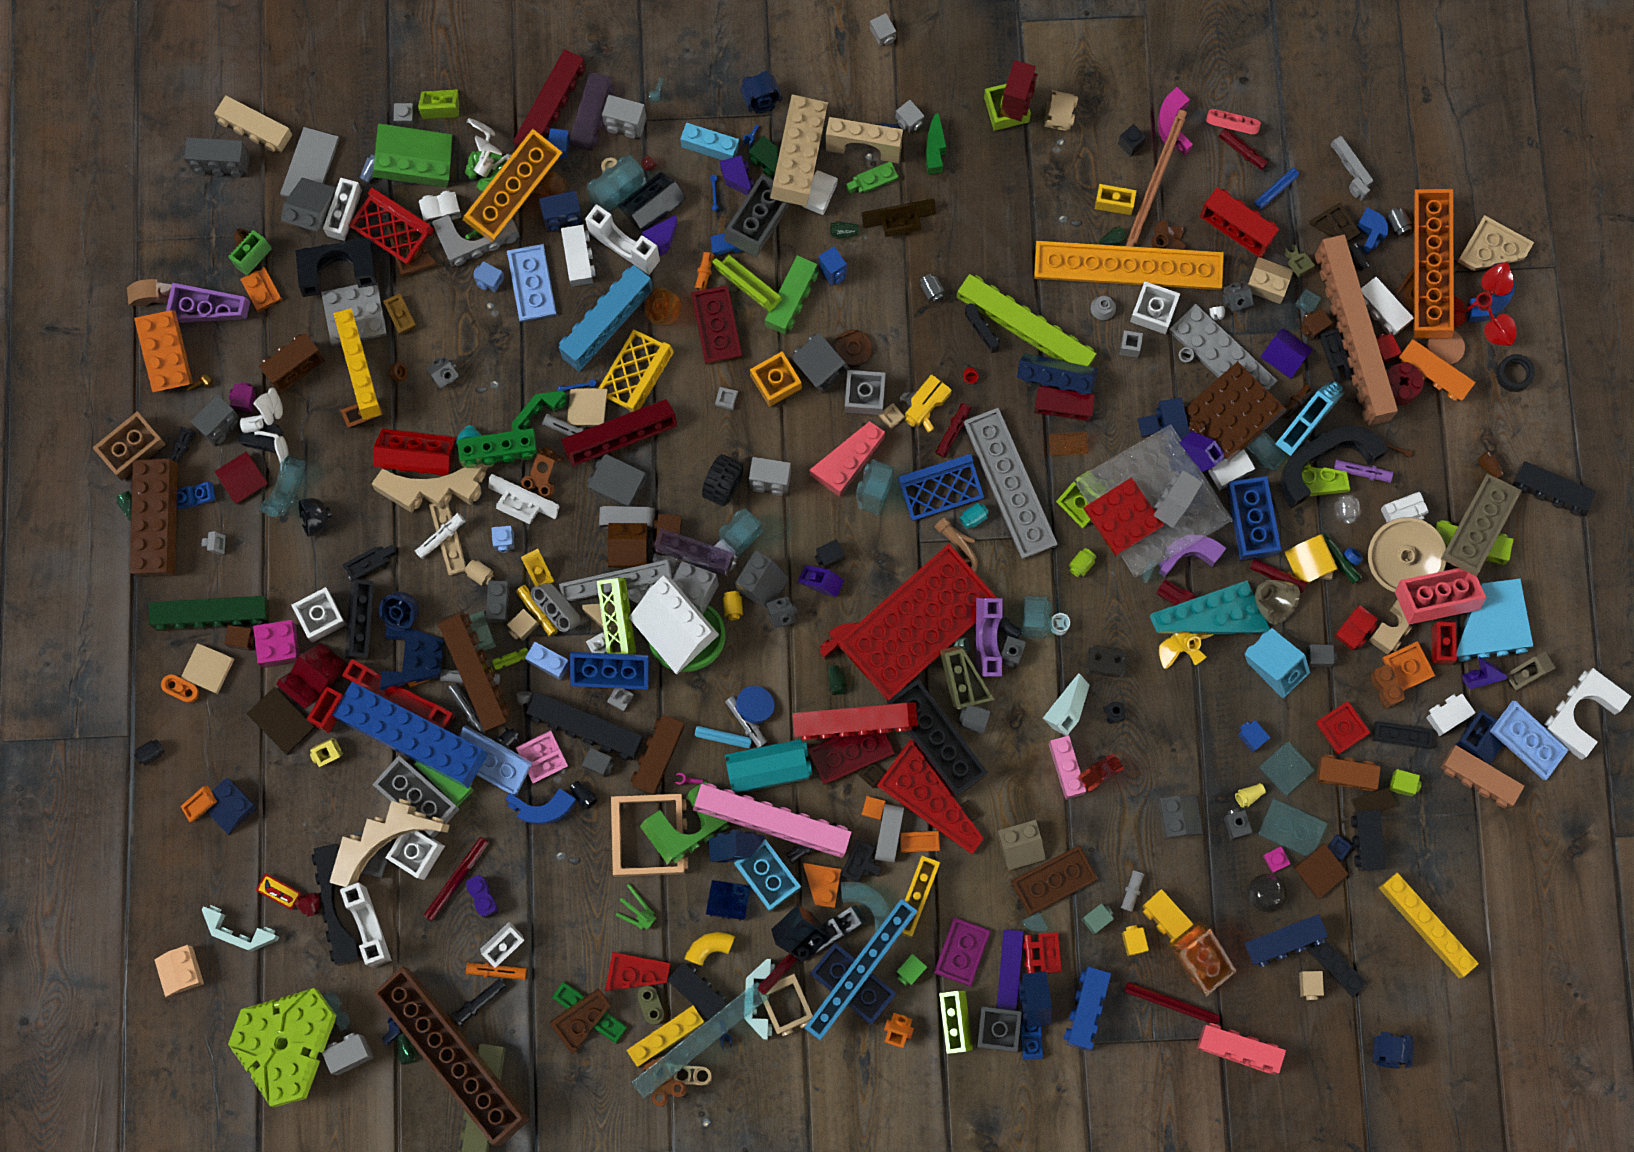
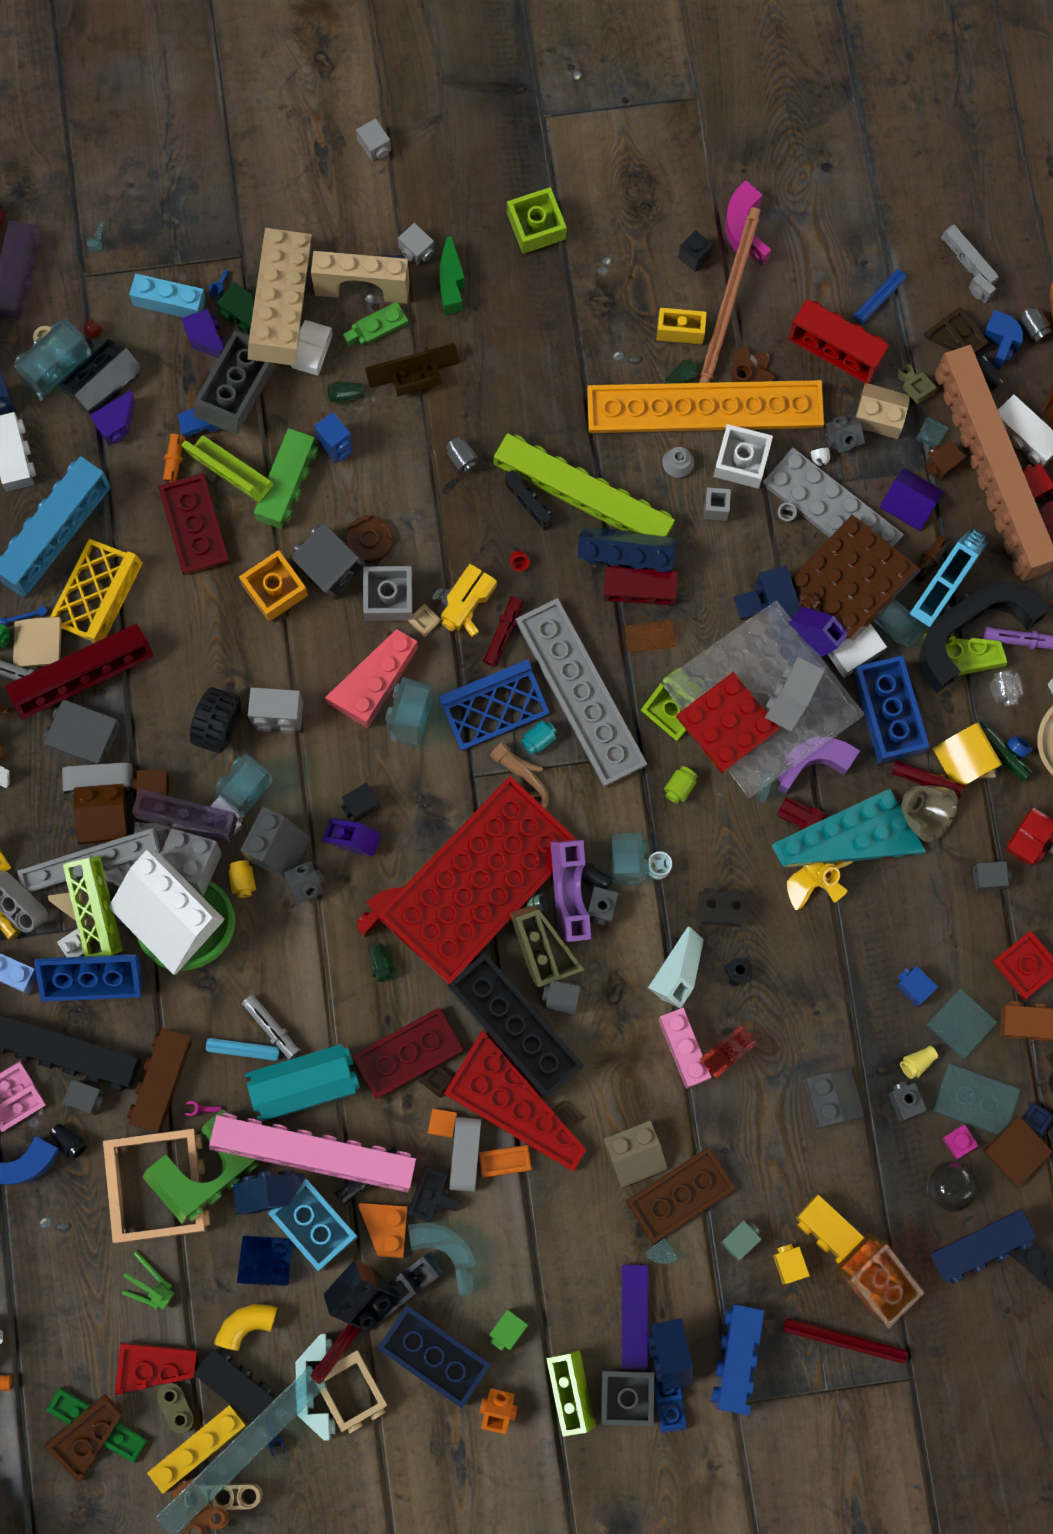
camera: 10 degrees left, 0 degrees up
white arch [585,204,660,275] -> none
light grey brick [602,95,647,138] -> none
light grey tile [607,688,634,712] -> none
clear orange cylinder [644,287,682,326] -> none
blue hinge [710,175,719,212] -> none
light grey tile [715,387,738,410] -> none
blue tile [736,686,775,724] -> none
dark blue brick [740,71,782,114] -> none
red brick [793,702,918,740] -> none
dark azure brick [804,899,917,1041] -> none
yellow brick [901,856,940,939] -> none
magenta tile [934,917,991,987] -> none
dark red brick [1000,60,1038,122] -> none
red plate [1023,932,1062,974] -> none
tan brick [1044,90,1078,131] -> none
light grey pin [1121,870,1145,912] -> none
coral wedge [1197,1023,1286,1075] -> none
coral beam [1206,109,1261,134] -> none
dark red pin [1218,128,1269,171] -> none
medium azure slope [1245,628,1310,698] -> none
tan brick [1299,971,1324,1000] -> none
black hinge [1319,329,1352,383] -> none

